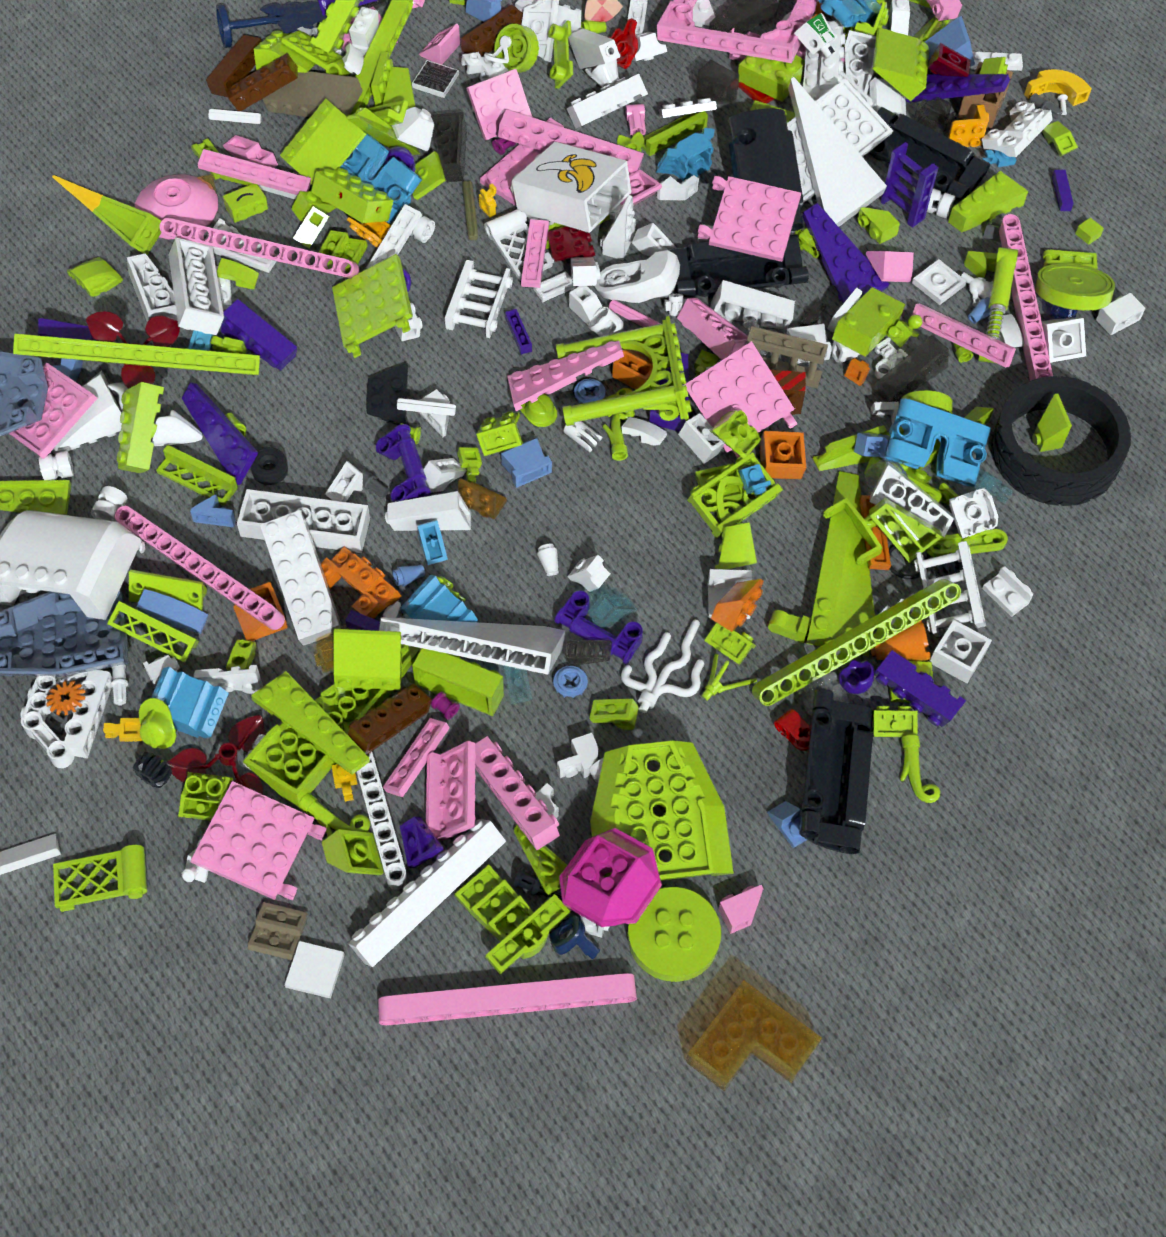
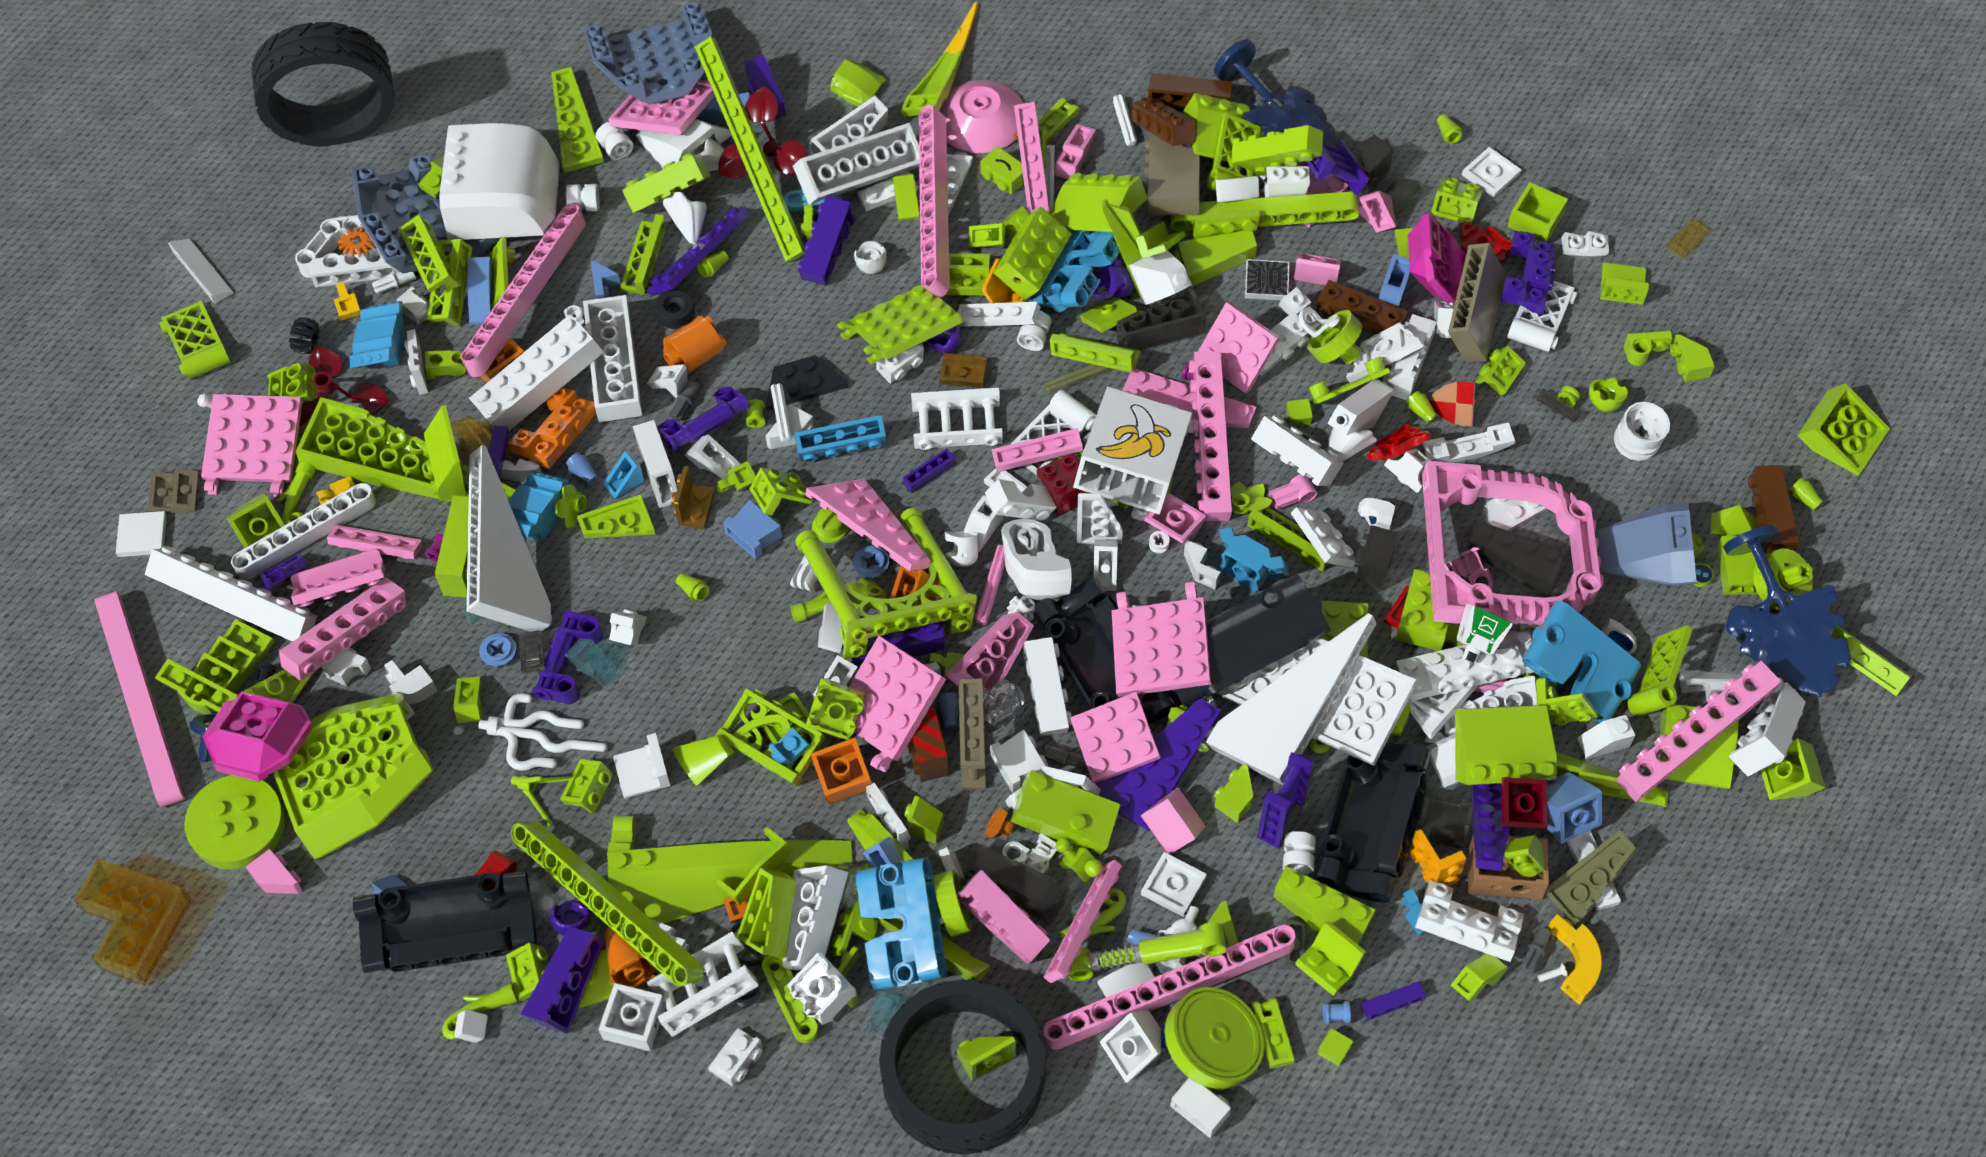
camera: 75 degrees right, 0 degrees up
lime piece [139,698,176,749] -> none
lime wing [251,671,370,775] -> none
reddish brown brick [348,683,432,755] -> none
yellow plate [479,184,497,218] -> none
white cone [537,544,559,576] -> none
orange slope [711,579,764,632] -> none
none -> lime fence [398,215,459,292]
none -> lime slope [418,156,444,199]
none -> white piece [454,1009,488,1043]
none -> white plate [564,305,584,326]
none -> lime wing [577,494,656,538]
none -> orange cylinder [663,315,727,375]
none -> lime cone [676,573,710,602]
none -> dark azure brick [794,415,886,462]
none -> white hair [854,241,887,274]
none -> white wing [866,783,911,851]
none -> lime slope [905,796,944,844]
none -> pearl gold plate [940,353,987,388]
none -> bright pink wedge [957,870,1050,964]
none -> lime fence [1050,334,1141,373]
none -> bright pink plate [1070,692,1161,784]
none -> white bush [1149,531,1170,553]
none -> lime piece [1286,399,1313,426]
none -> lime bracket [1295,921,1366,996]
none -> medium blue bush [1322,1001,1351,1025]
none -> white rock [1358,498,1395,531]
none -> olive wing [1545,830,1637,929]

